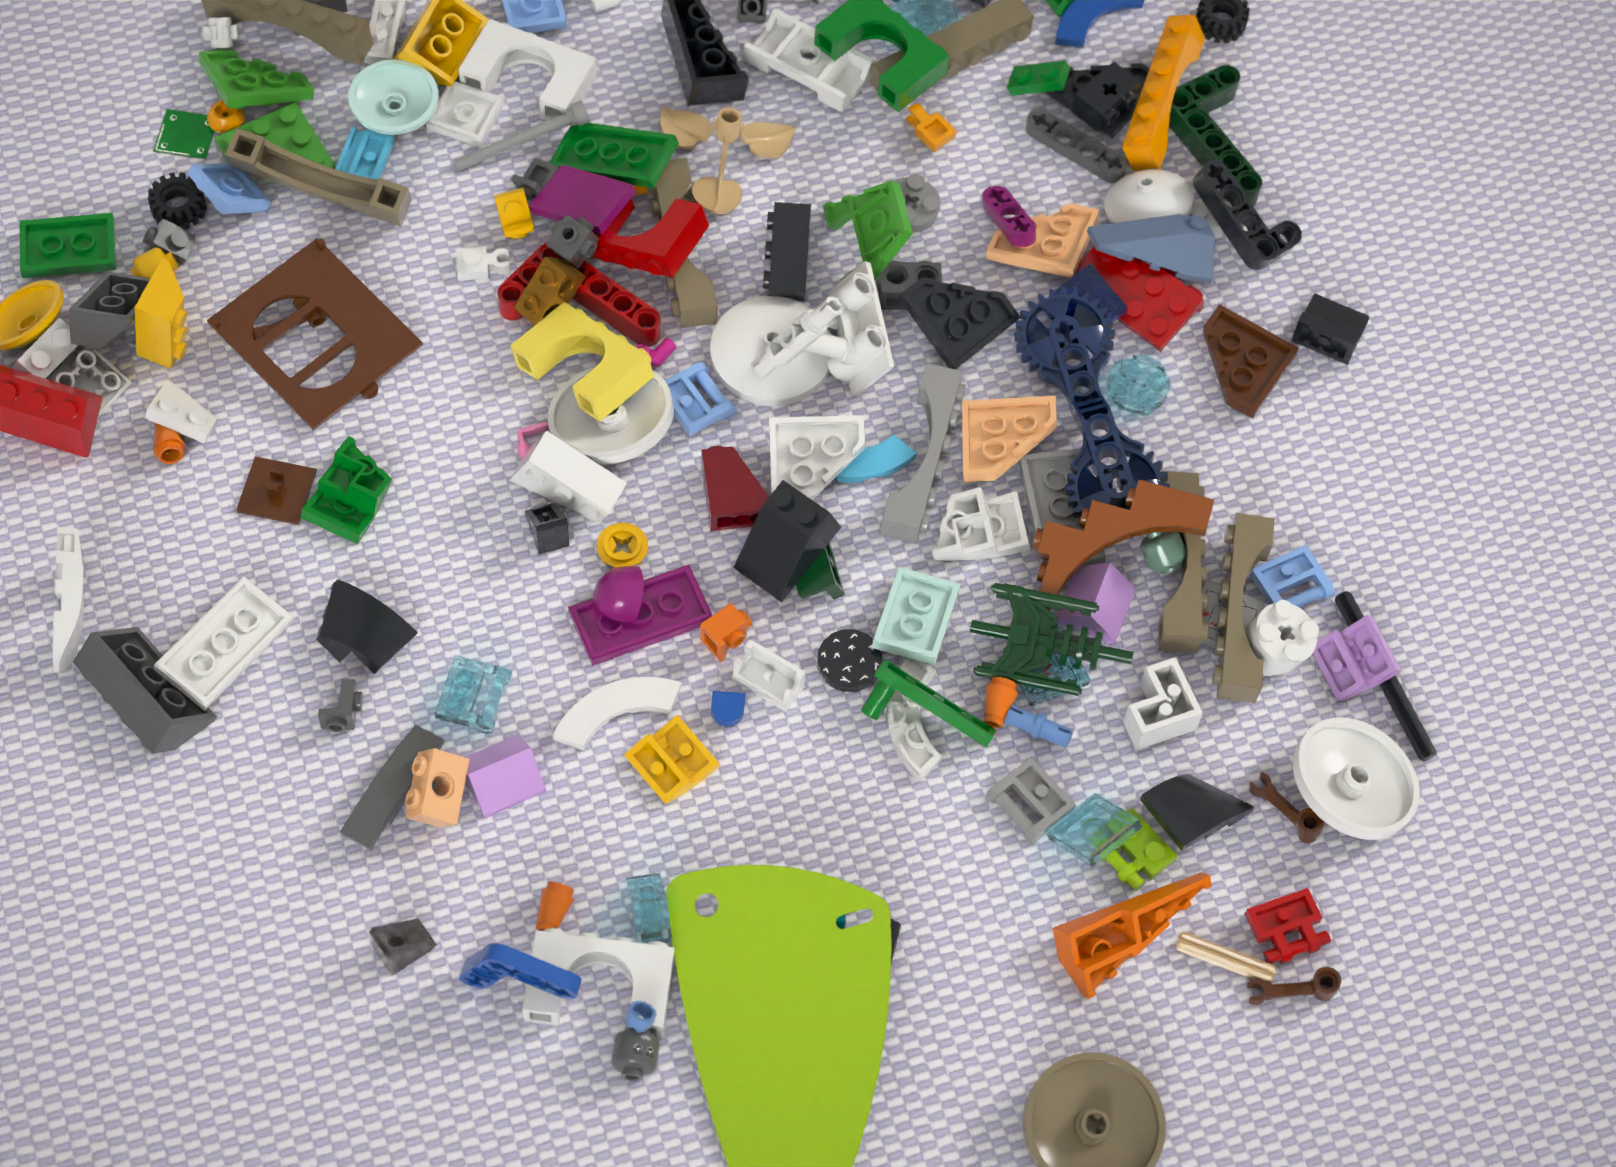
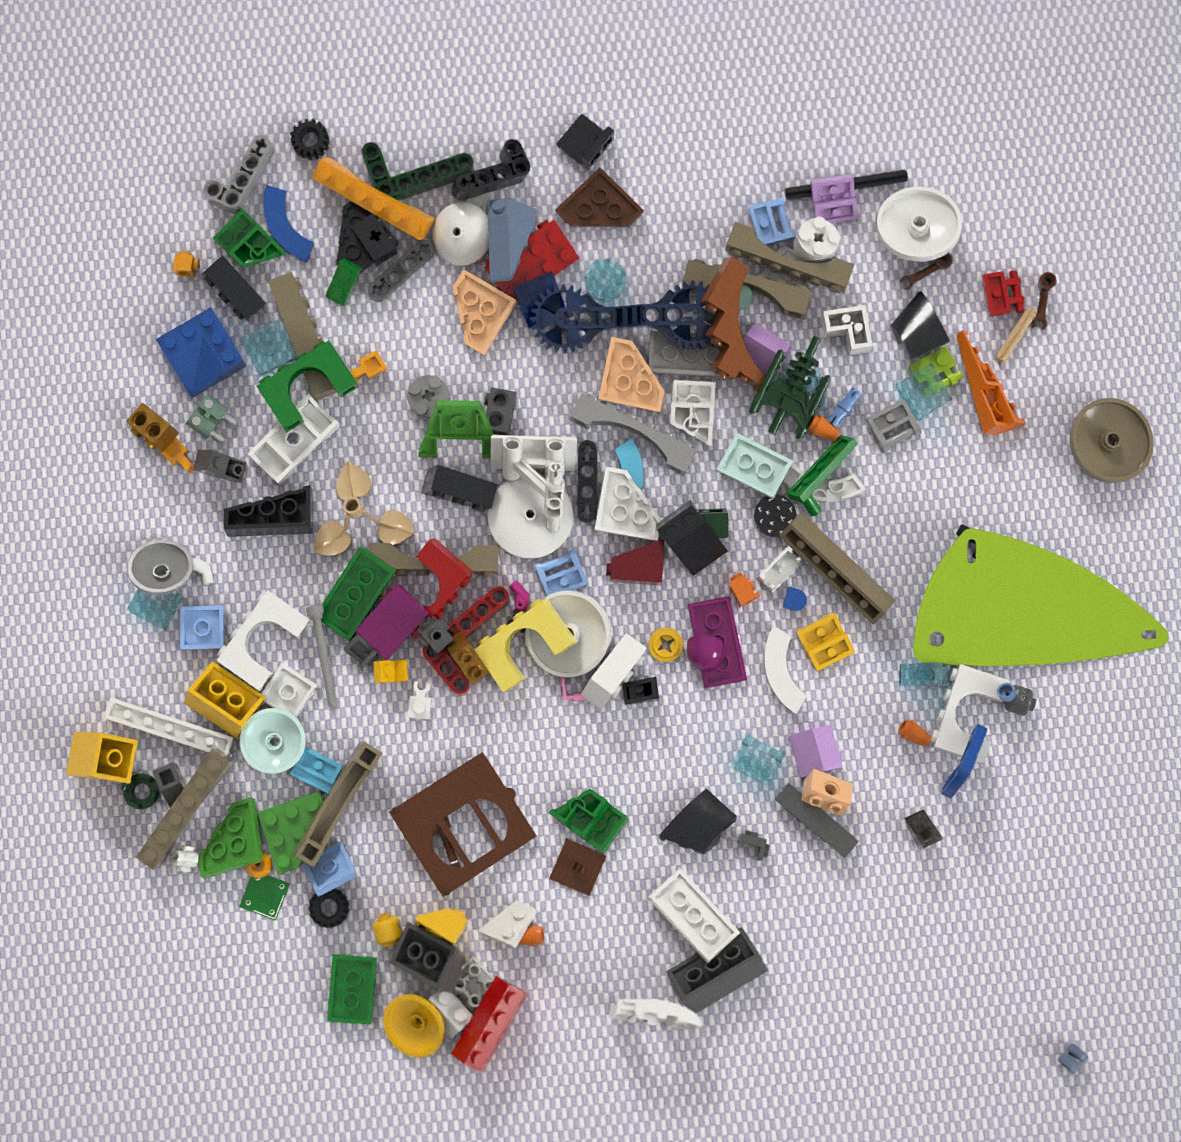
camera: 75 degrees left, 20 degrees up
bracket [143,219,196,265] -> none
black plate [897,277,1020,369] -> none
magenta beam [982,186,1036,247] -> none
none -> black beam [577,440,597,524]
none -> dark tan brick [779,512,896,625]

